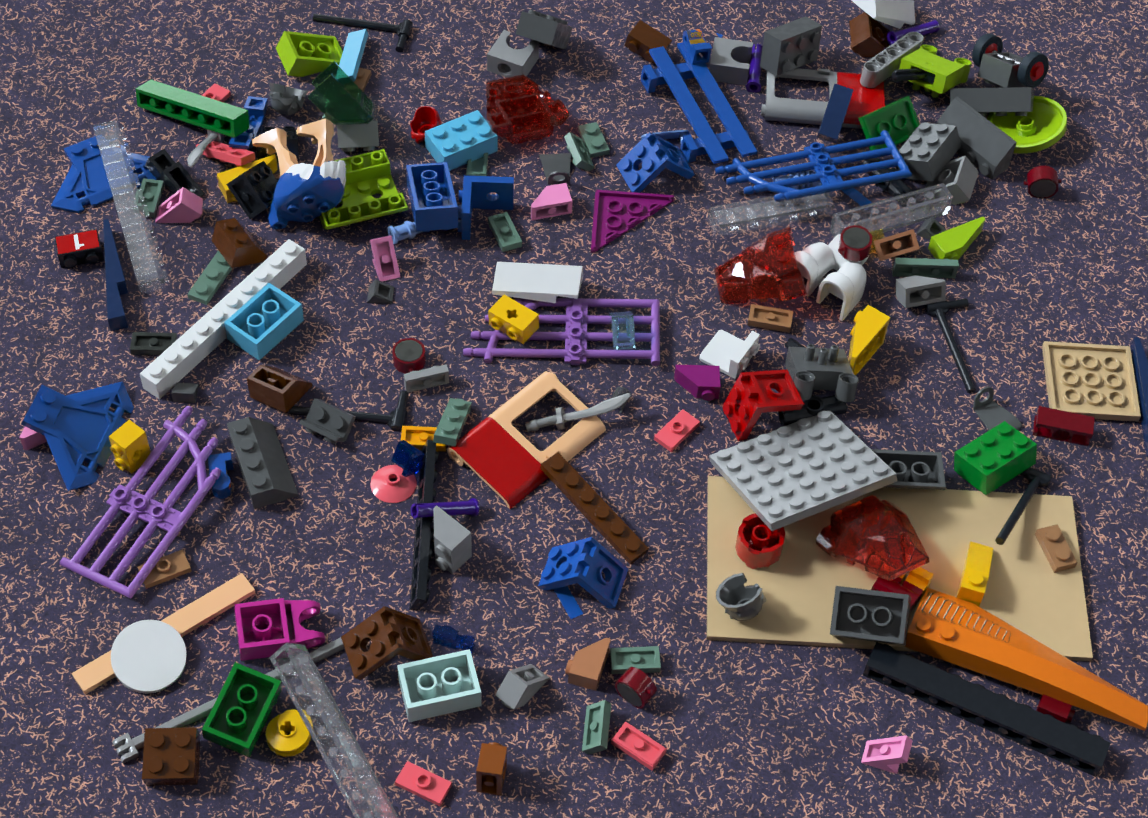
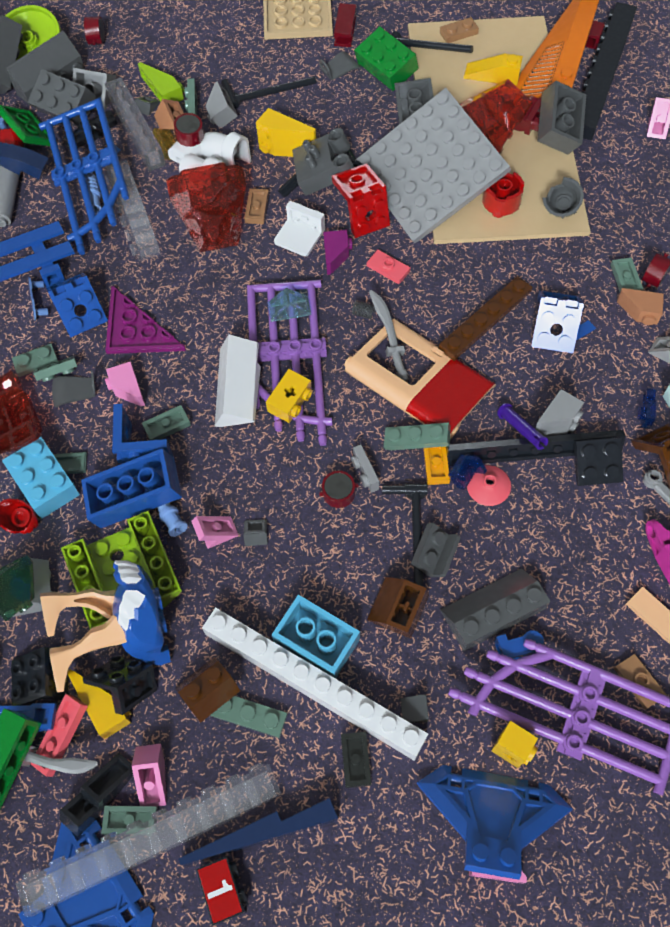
camera: 90 degrees left, 10 degrees up
none -> black plate [574,437,623,486]

